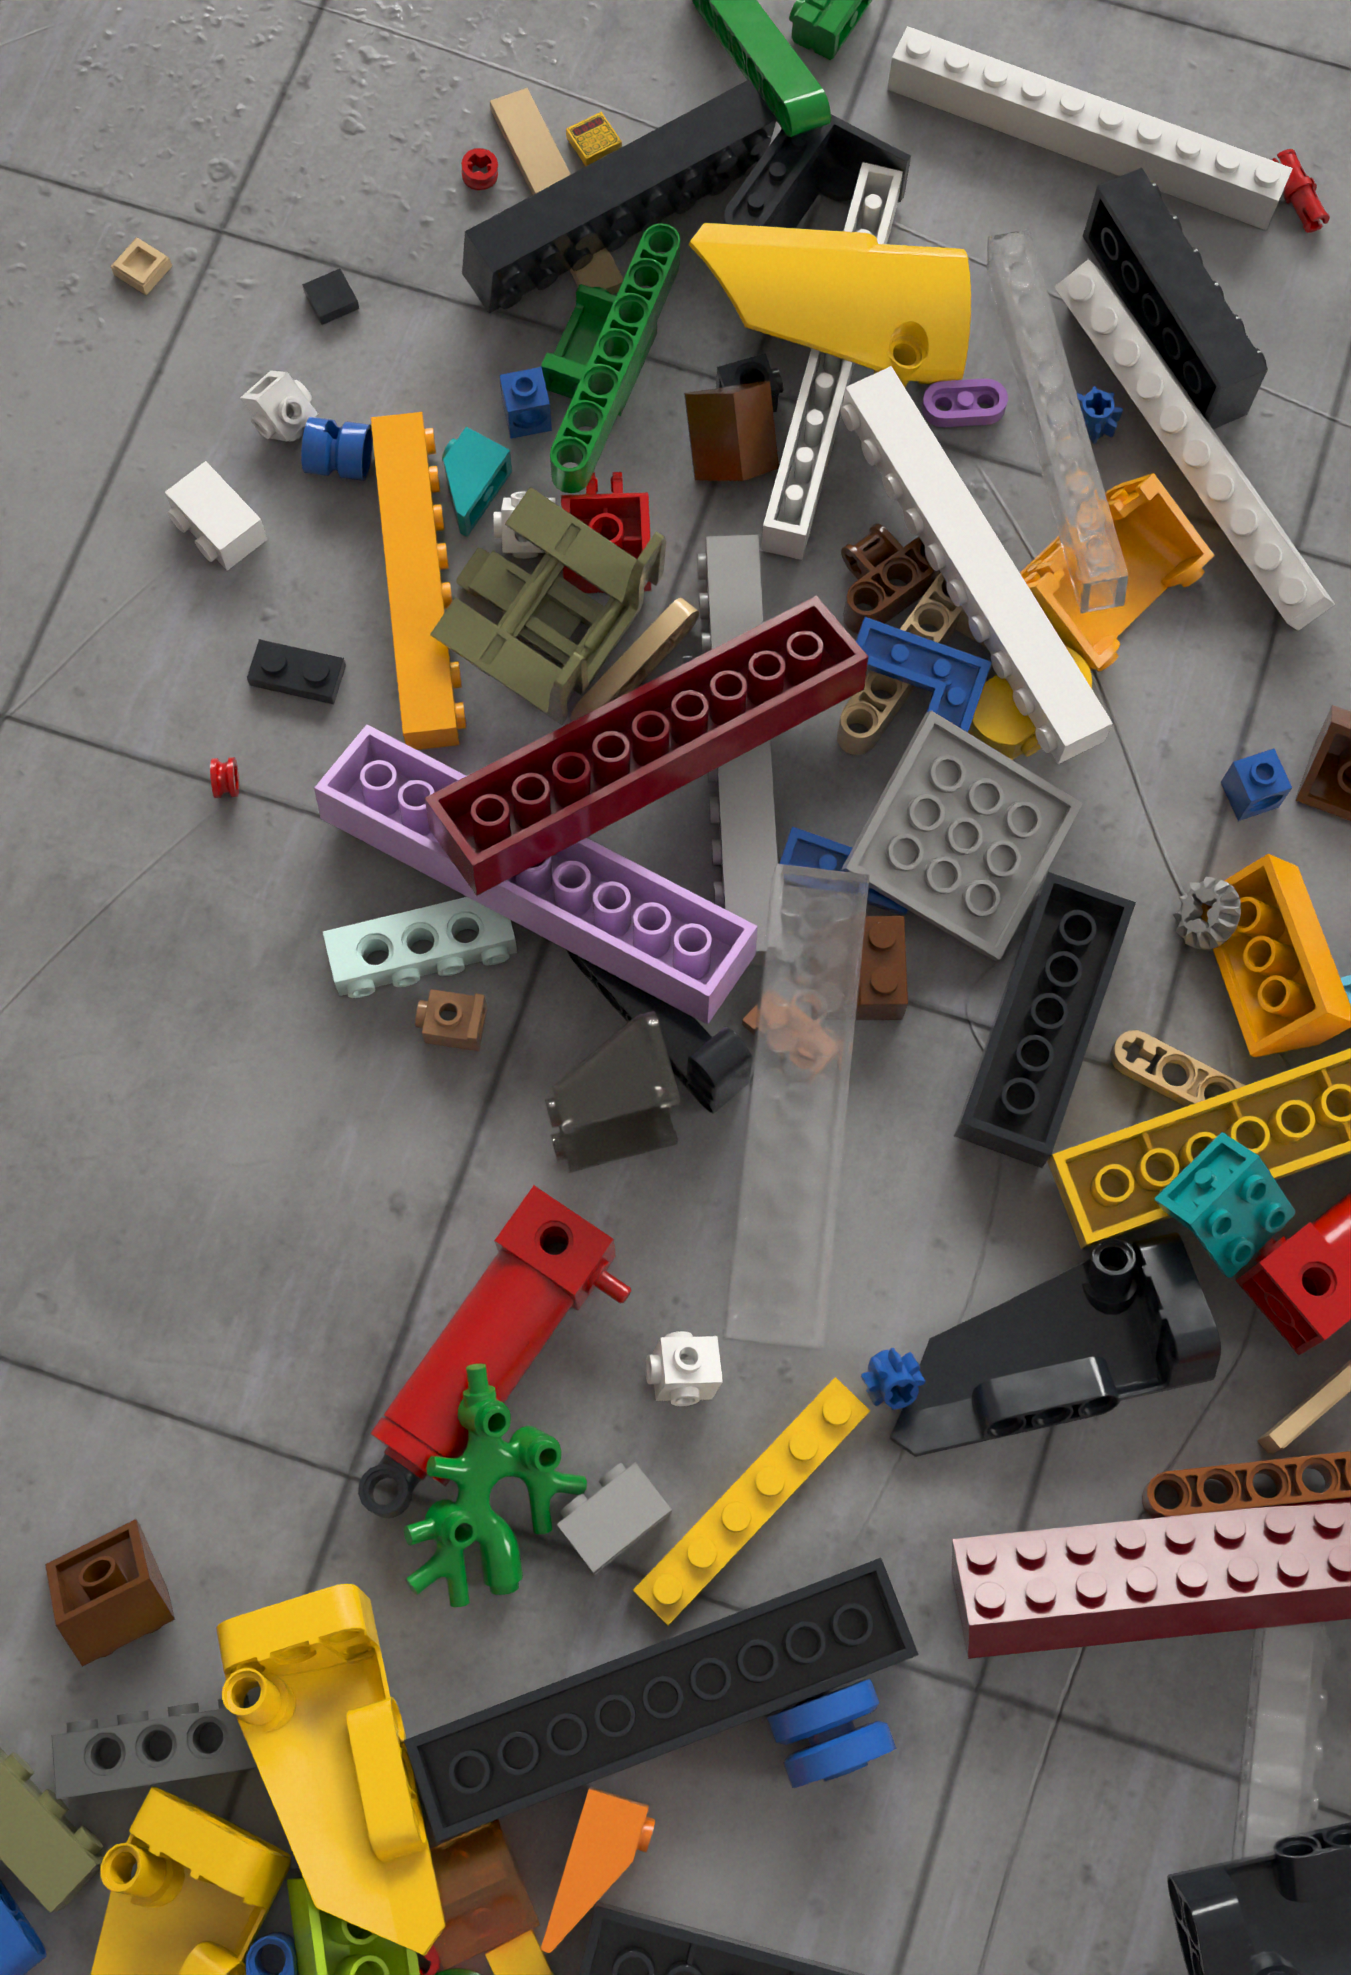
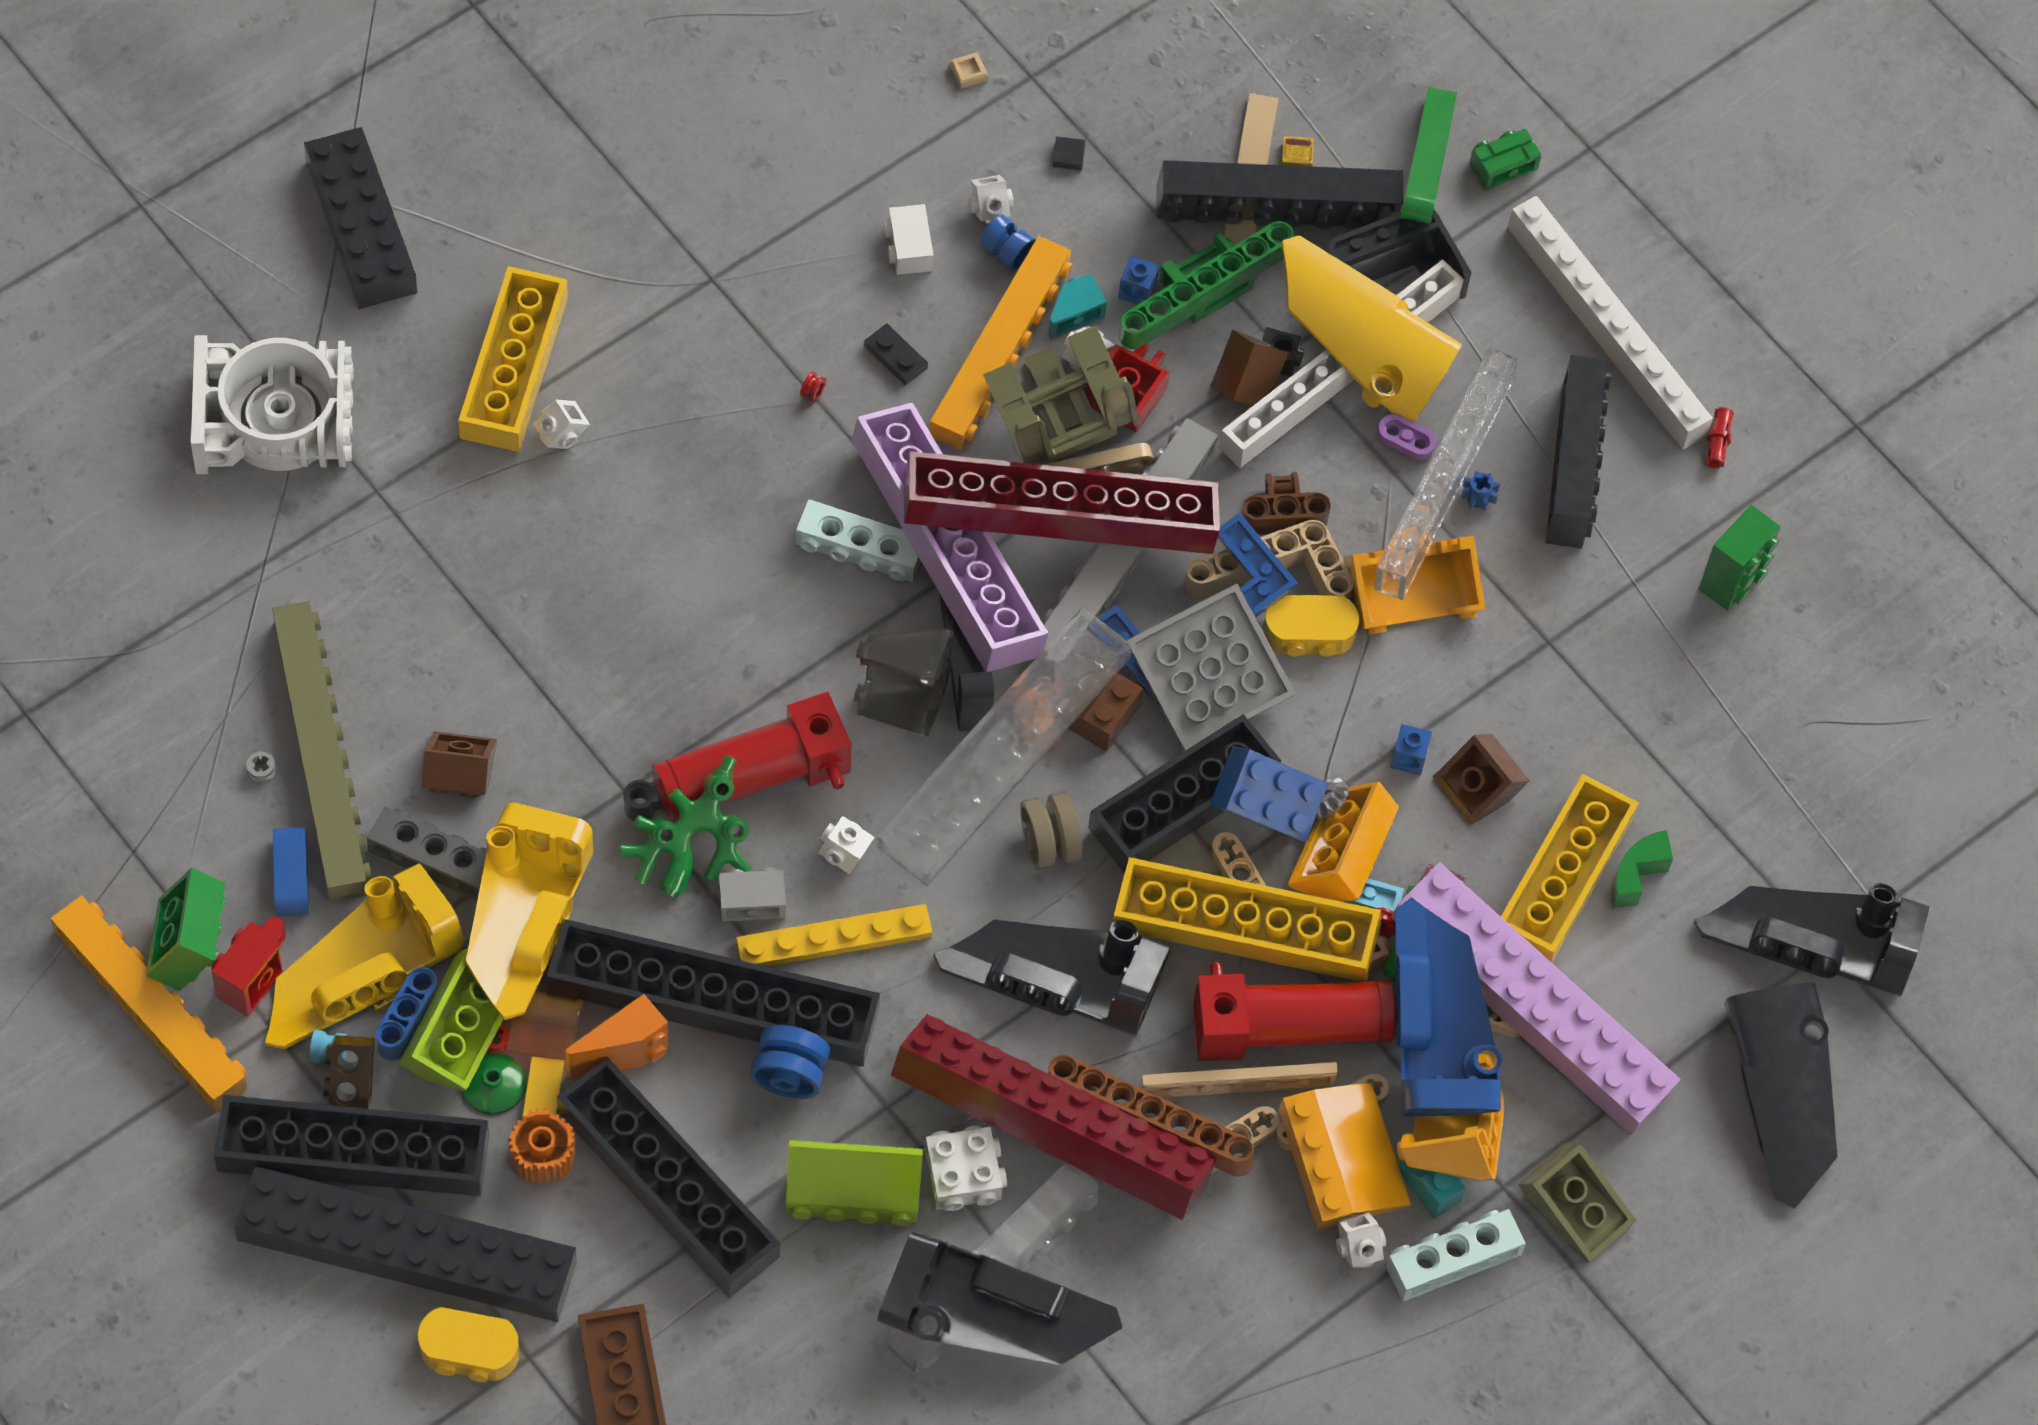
camera: 30 degrees right, 10 degrees down
medium nougat brick [415,989,487,1051] -> none
red bush [461,148,498,190] -> none
white brick [840,366,1113,764] -> none
blue gear [861,1348,925,1410] -> none
white brick [1055,259,1335,631] -> none
teal bracket [1154,1132,1295,1278] -> none
none -> lime slope [785,1140,923,1226]
none -> white brick [925,1125,1007,1211]
none -> dark tan wheel [1020,791,1083,870]
none -> blue brick [1210,746,1328,843]

